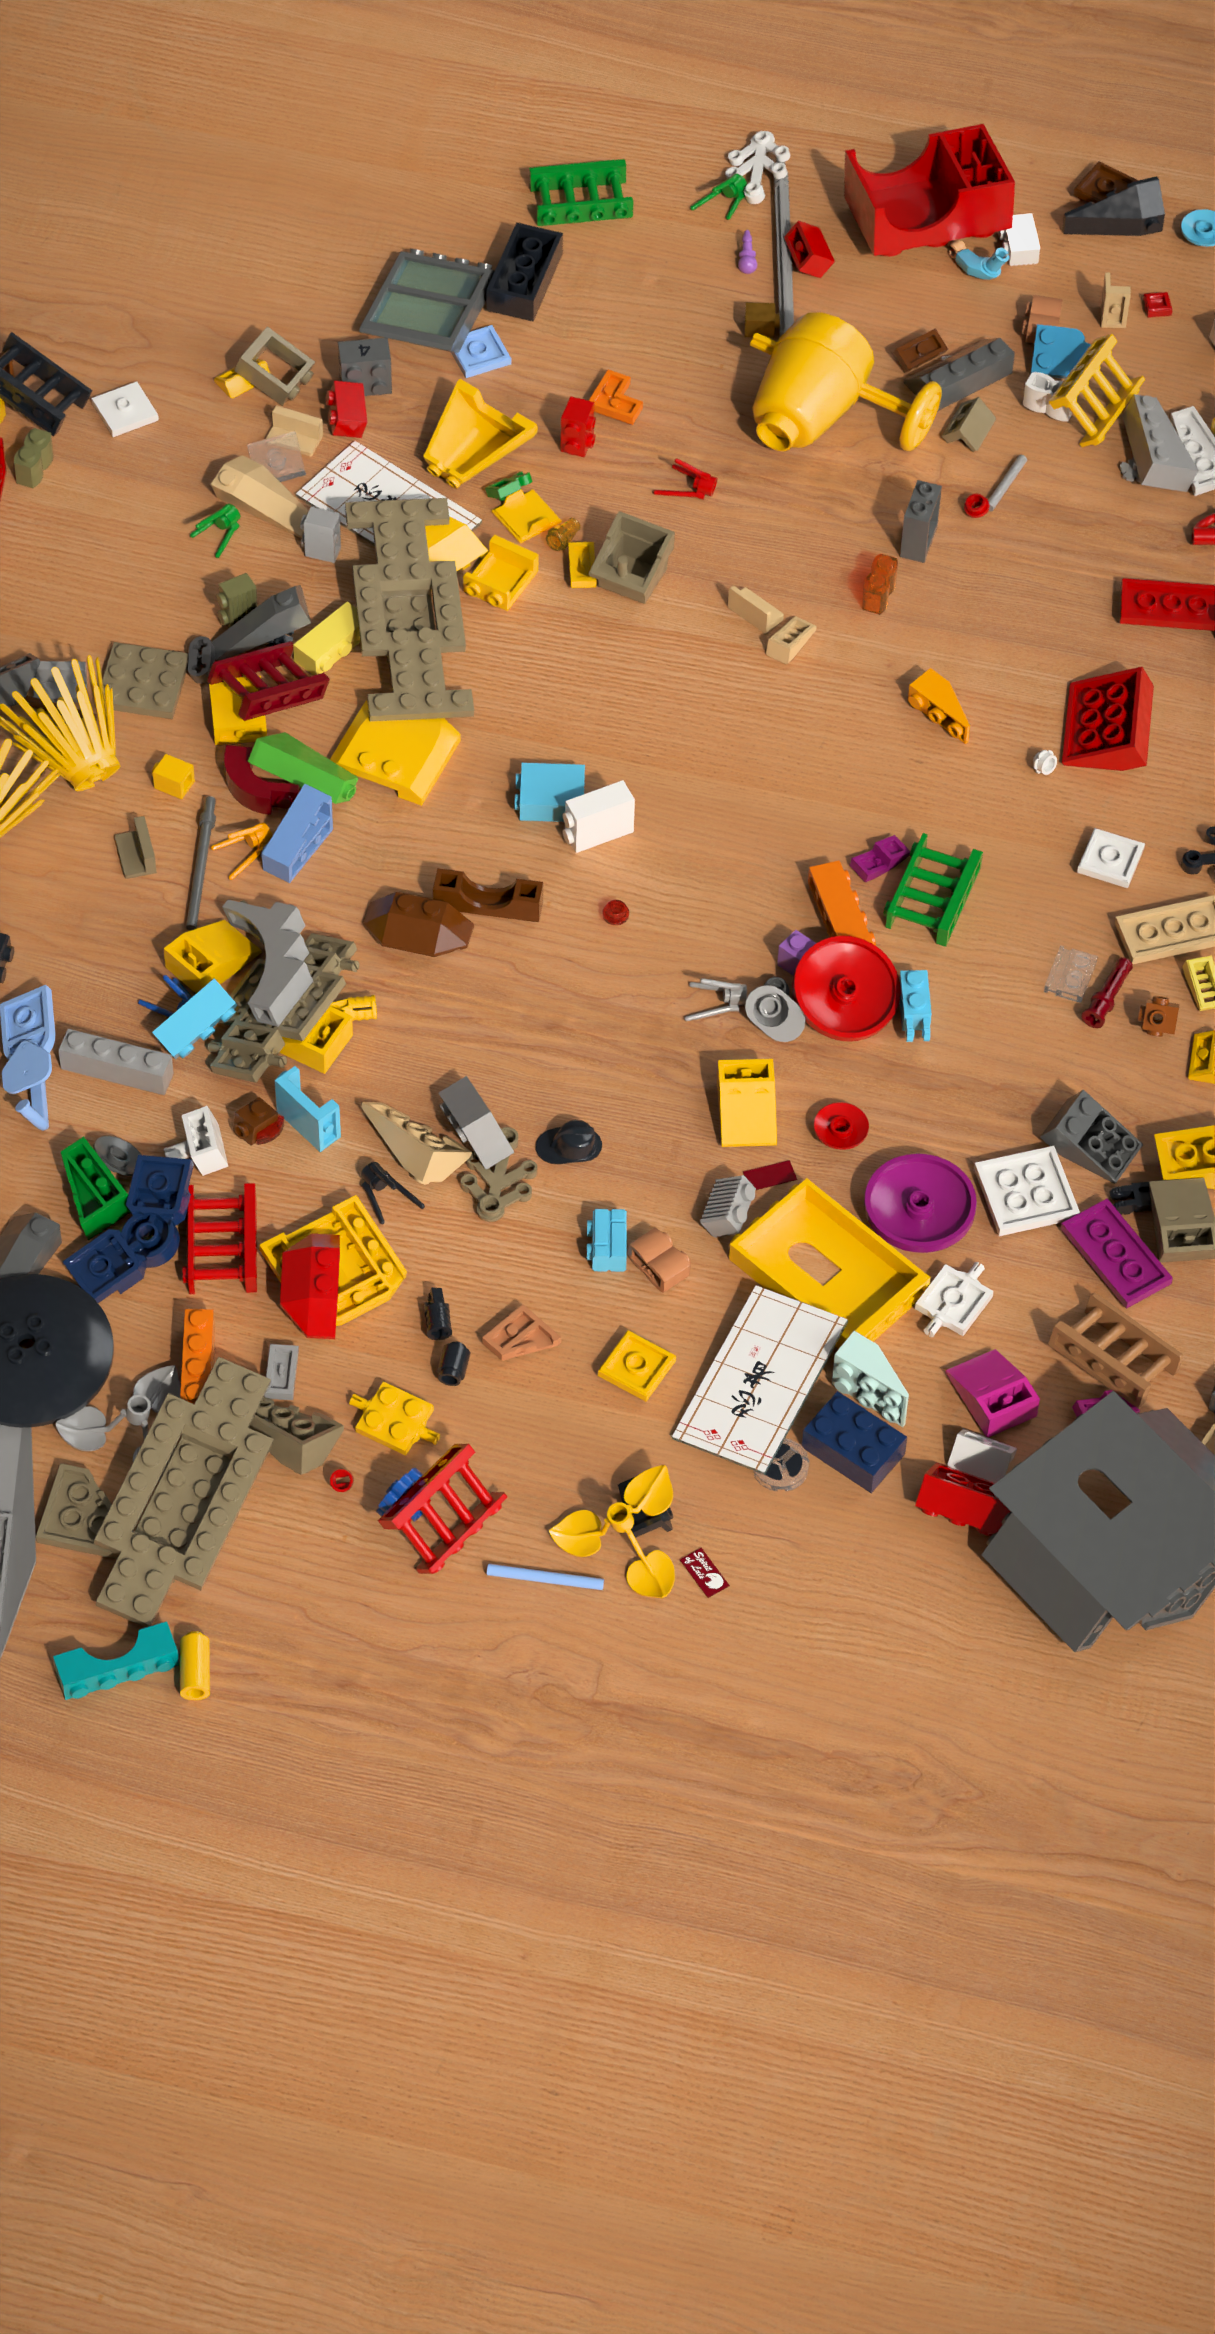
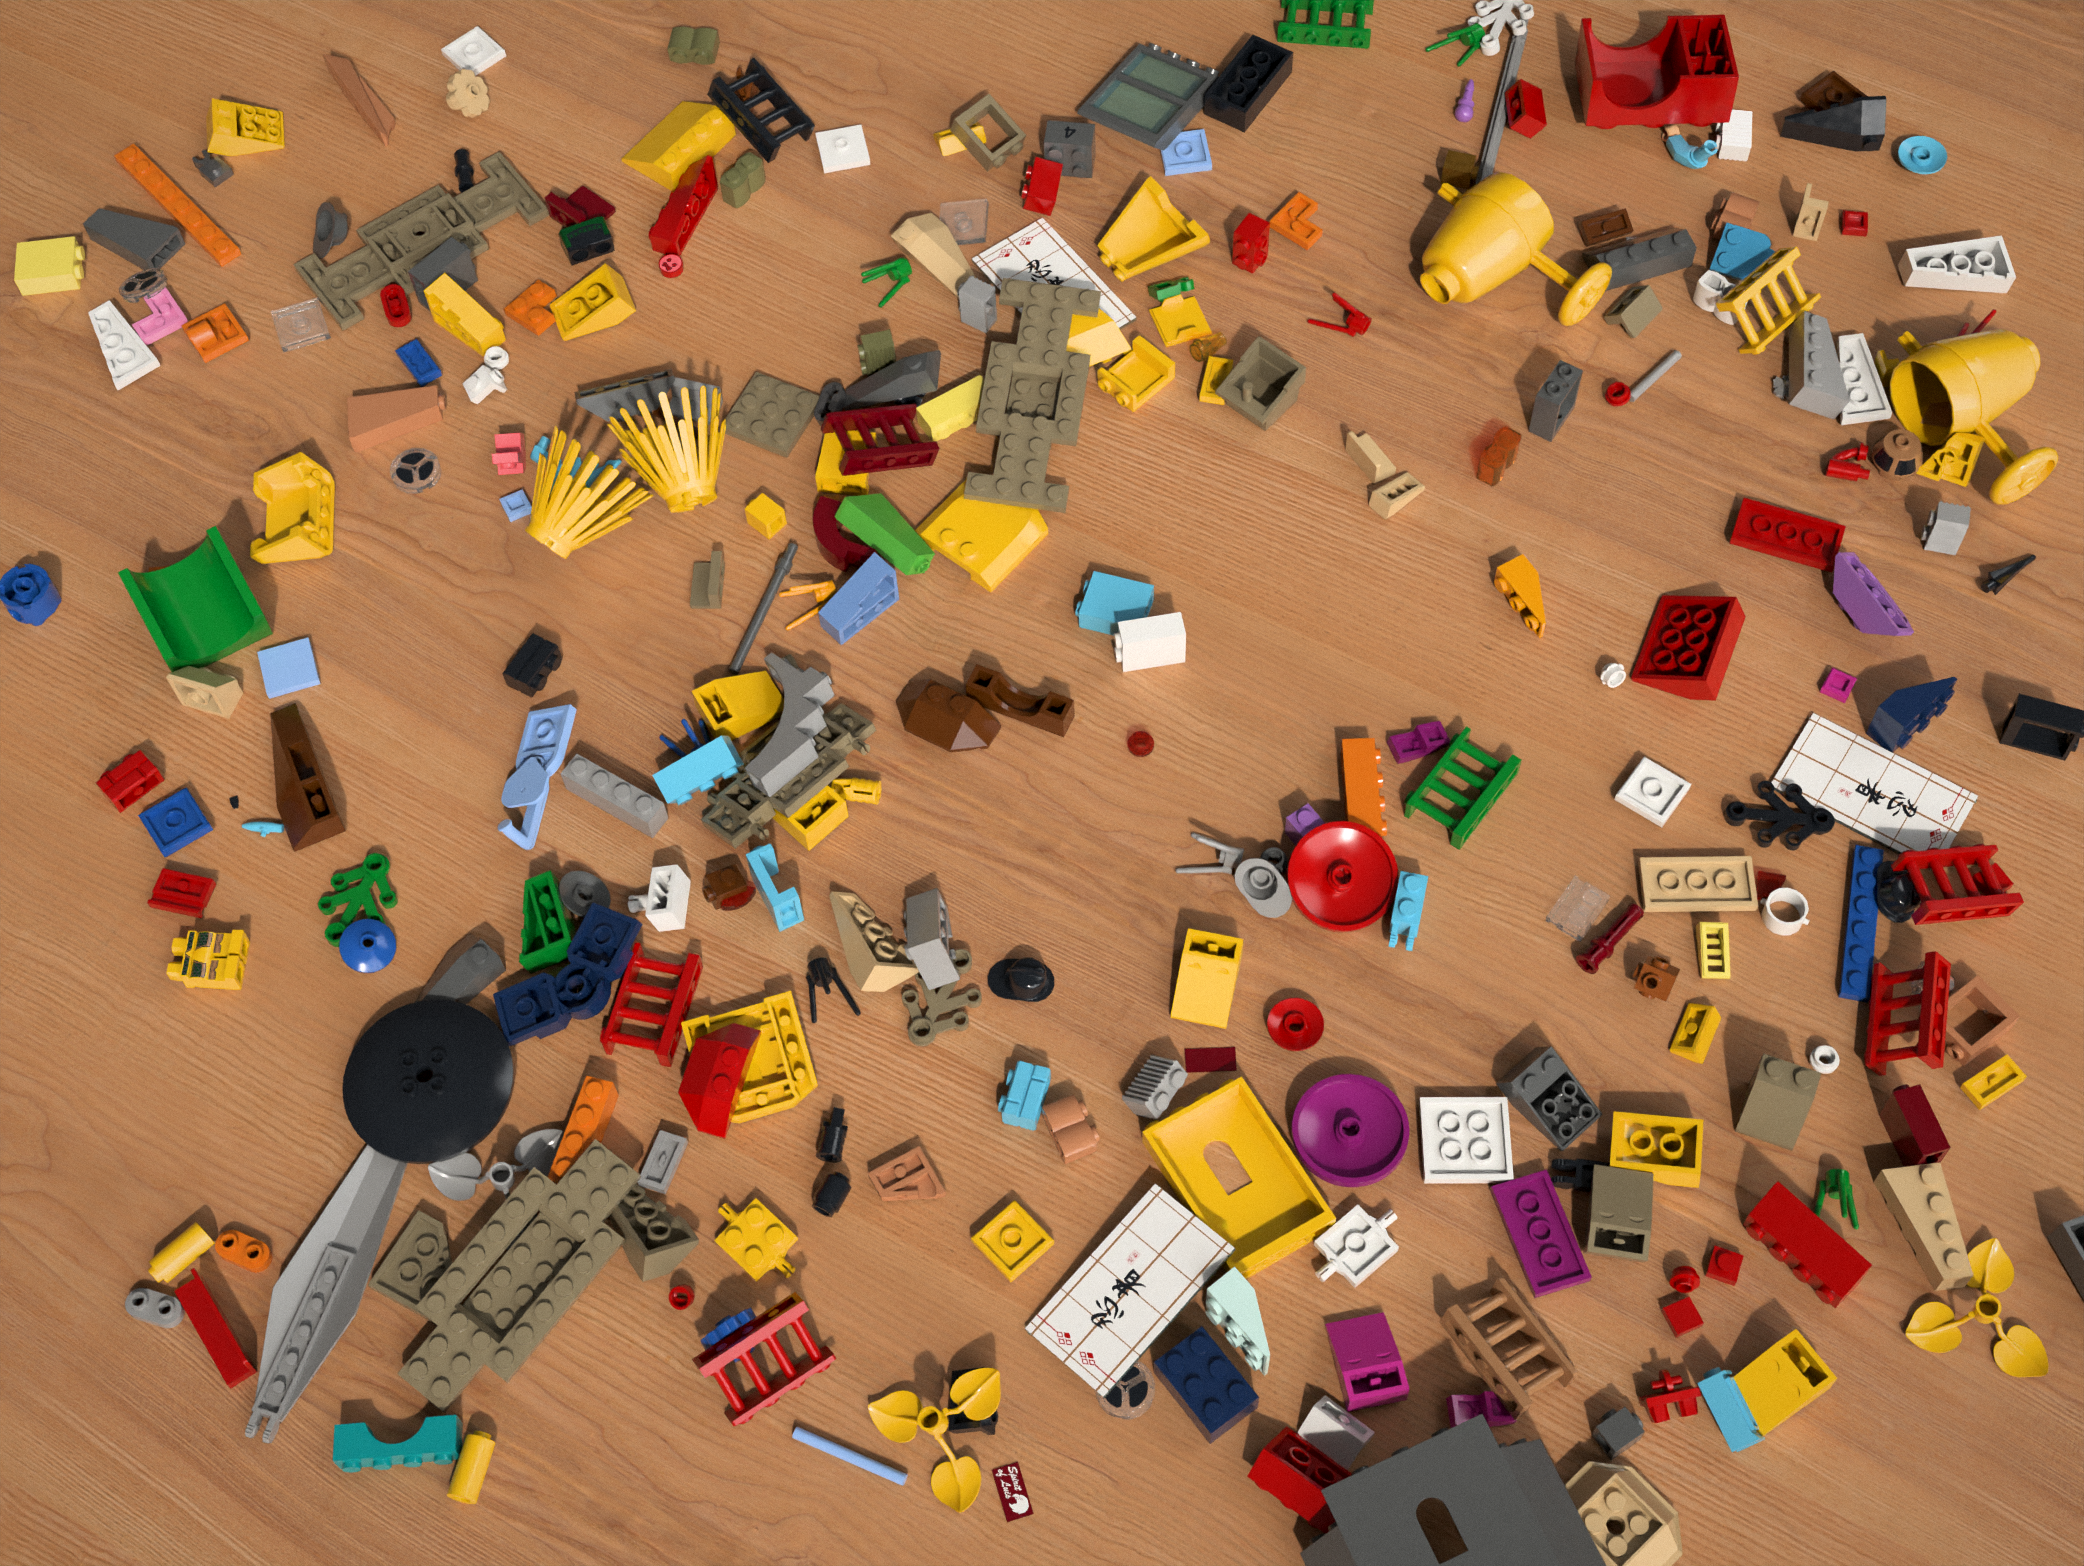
camera: 20 degrees right, 5 degrees up
tan panel [266,405,323,456] -> none

